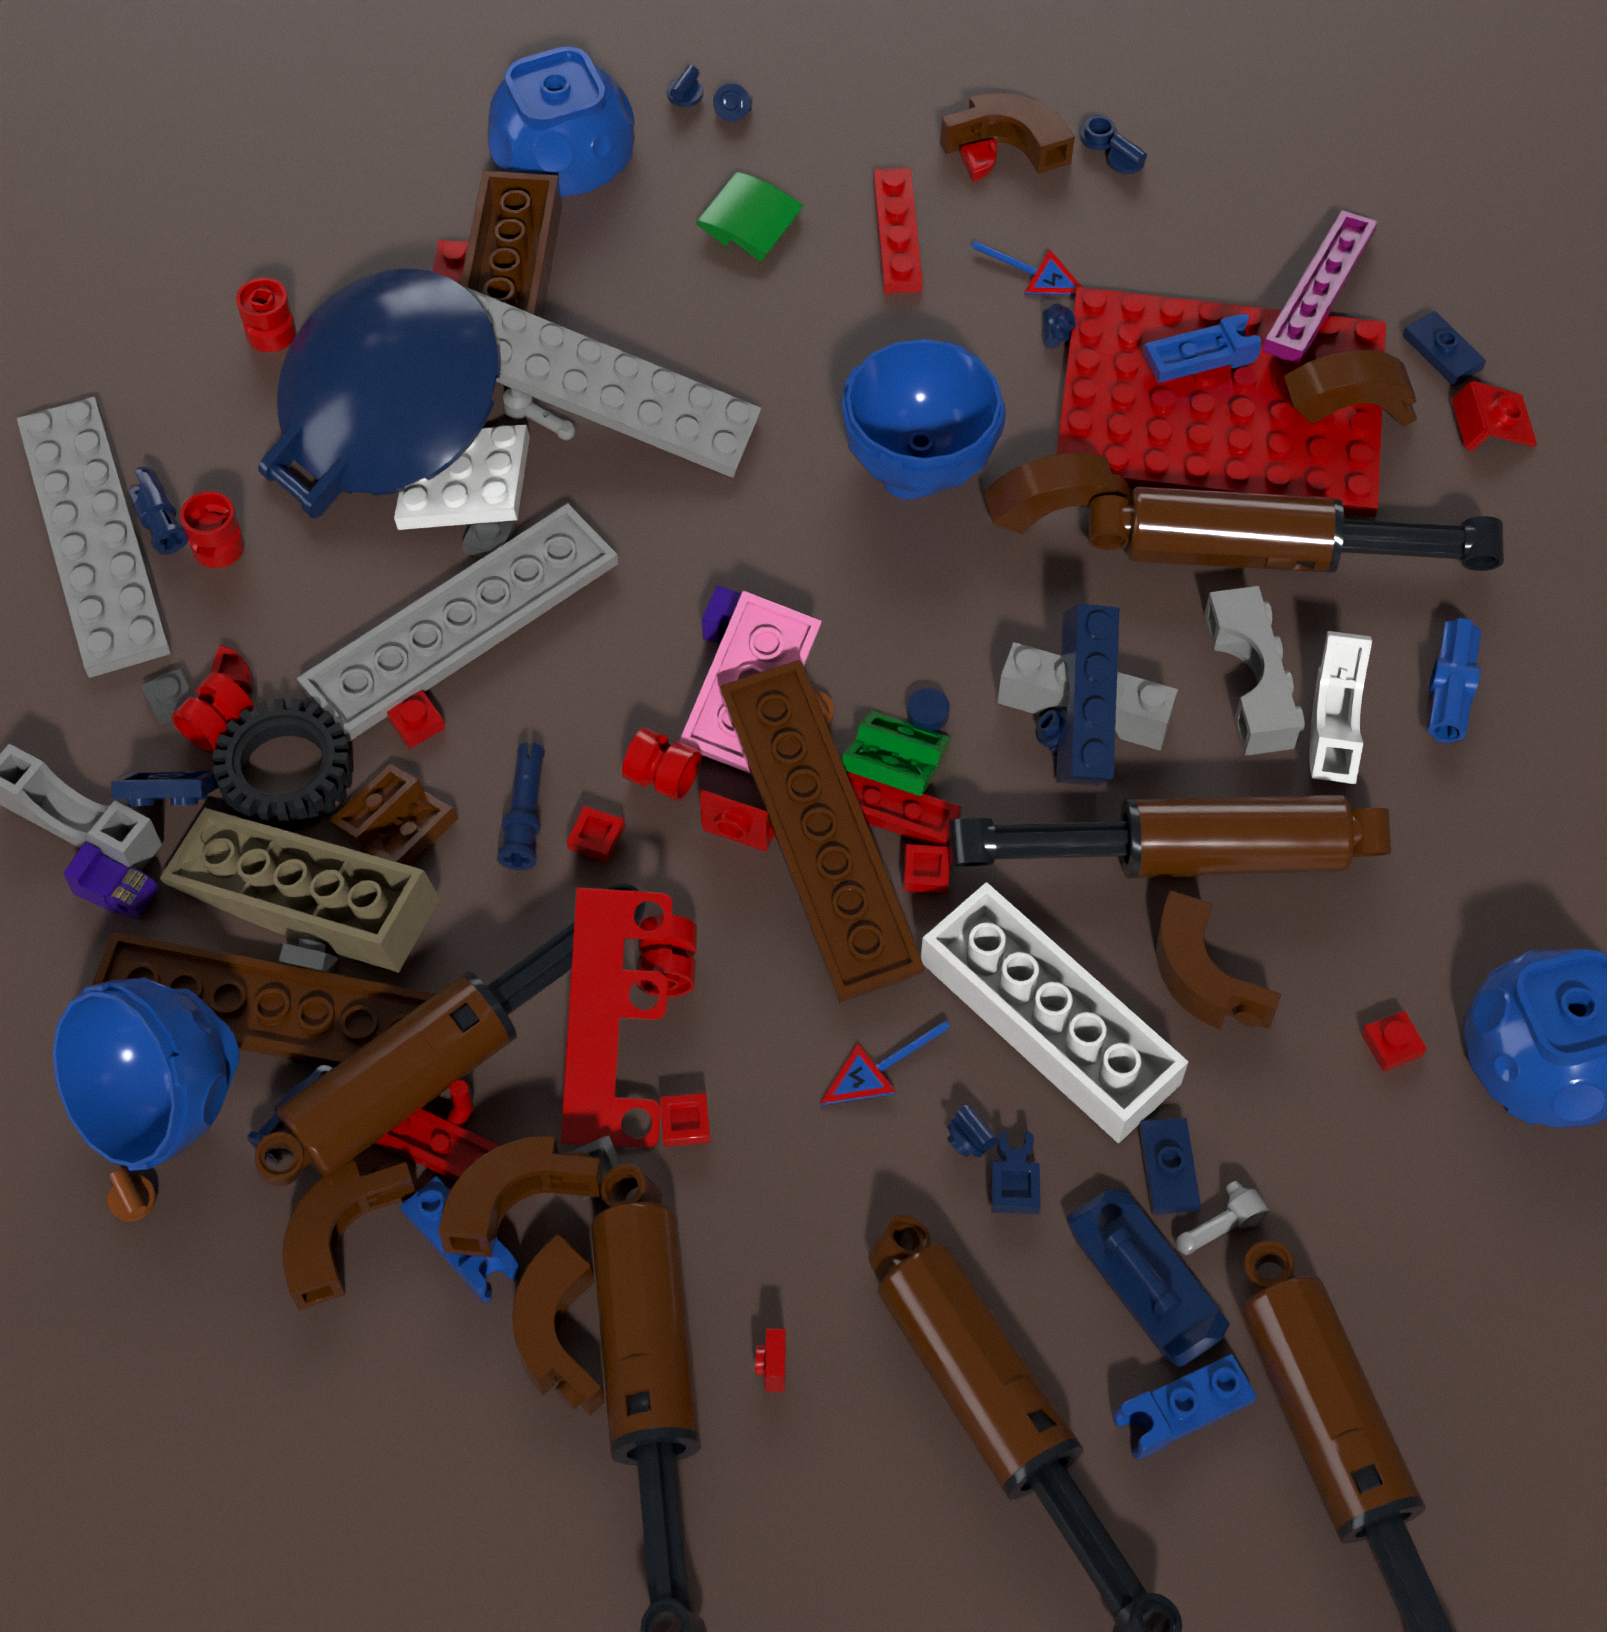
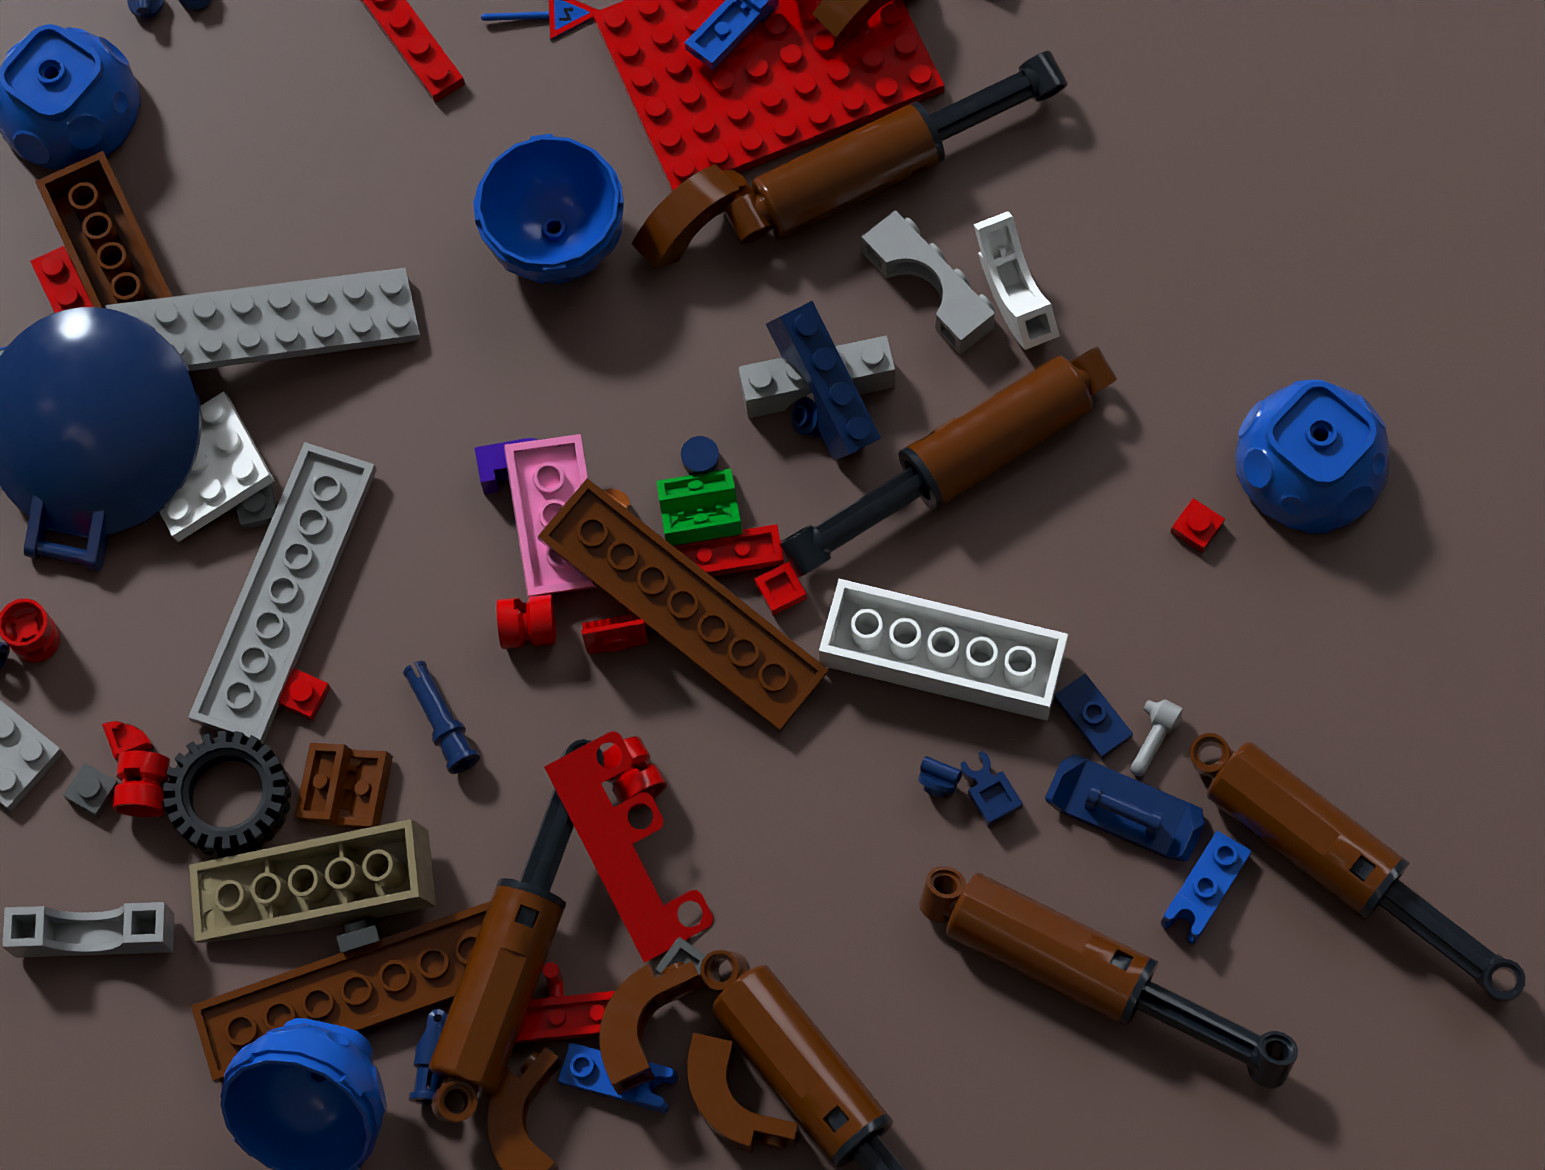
camera: 25 degrees left, 10 degrees up
dark purple leg [63,842,159,920] -> none
dark blue plate [111,770,219,806] -> none
light grey piece [503,387,576,441] -> none
red plate [567,806,625,863] -> none
red plate [660,1093,711,1147] -> none
green slope [696,172,804,262] -> none
red plate [755,1329,786,1392] -> none
piece [820,1021,950,1106] -> none
dark blue plate [1043,303,1076,348] -> none
reddish brown arch [1156,890,1281,1030] -> none
blue piece [1427,618,1481,744] -> none

